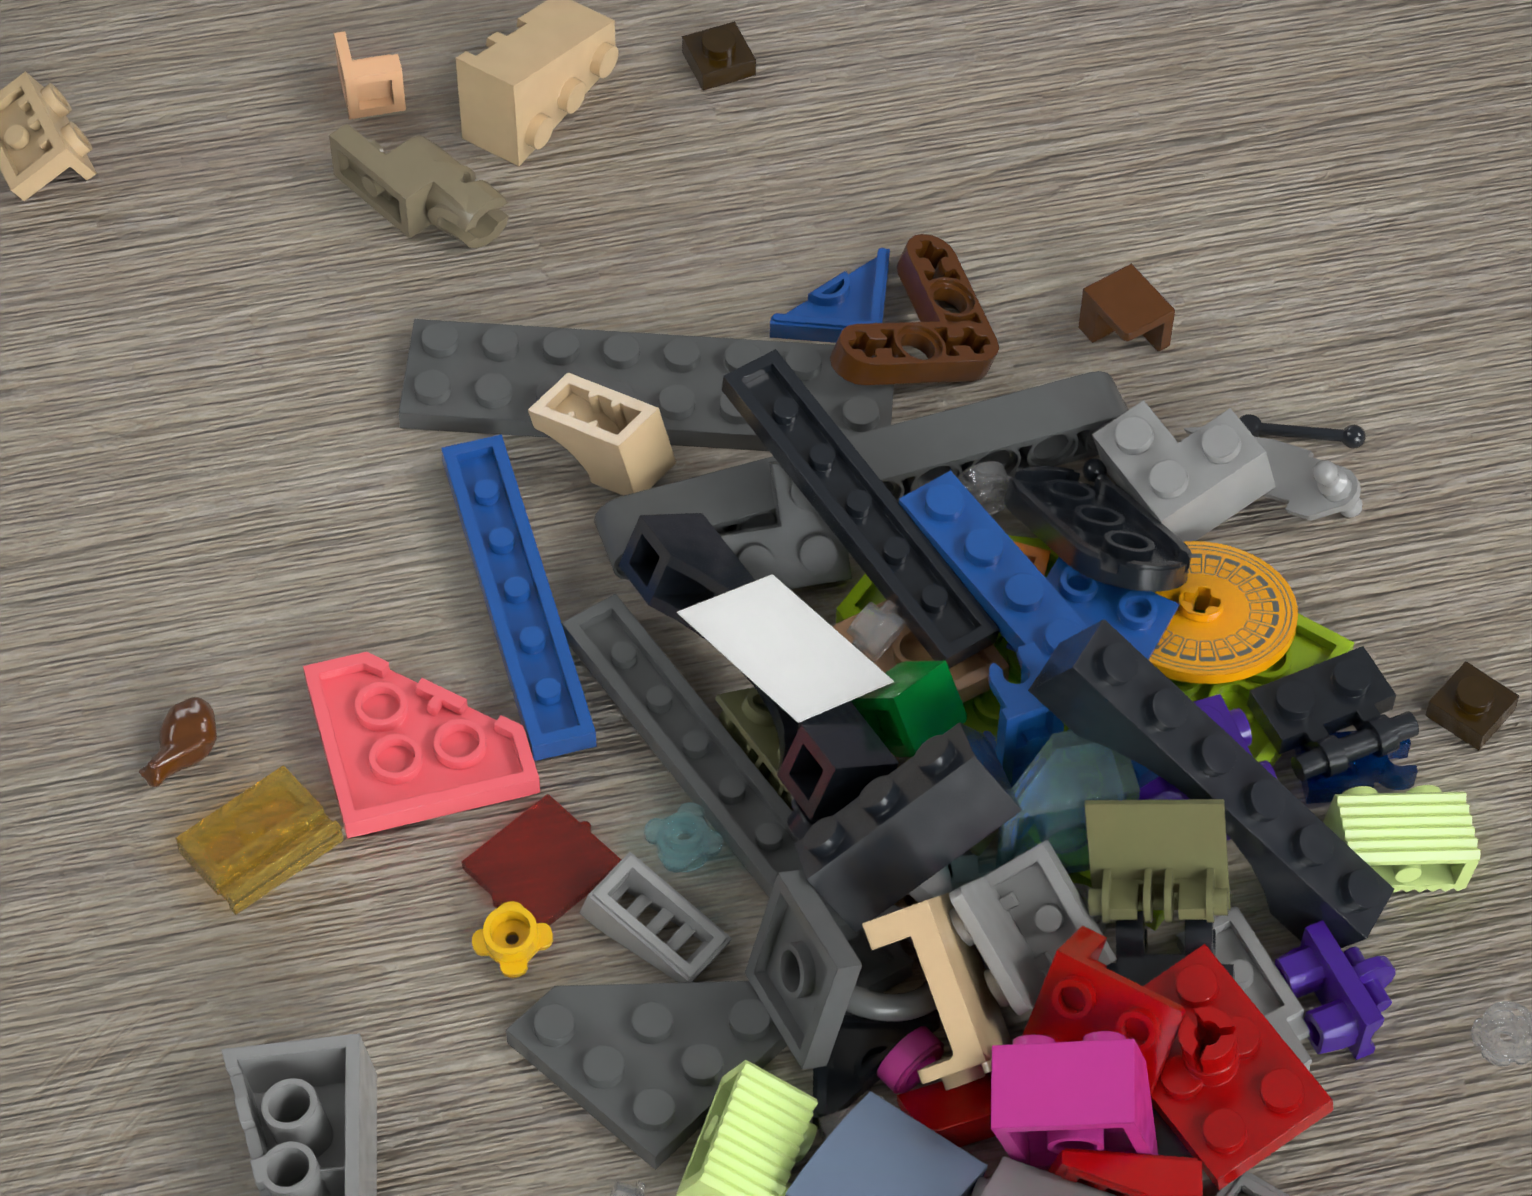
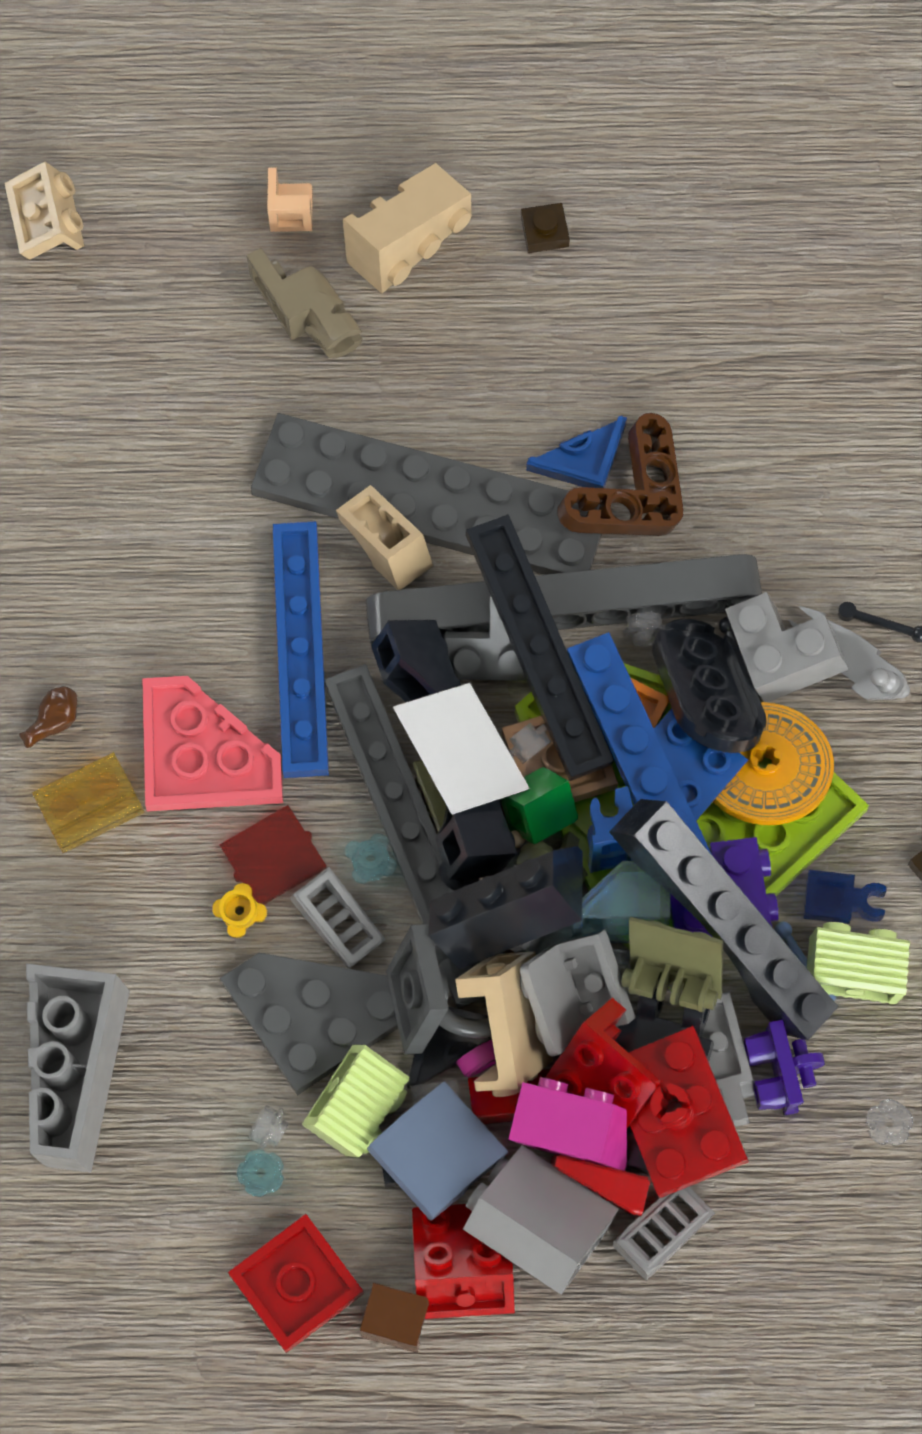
camera: 15 degrees right, 15 degrees up
reddish brown panel [1078,263,1175,351] -> none
black plate [1247,646,1419,781] -> none

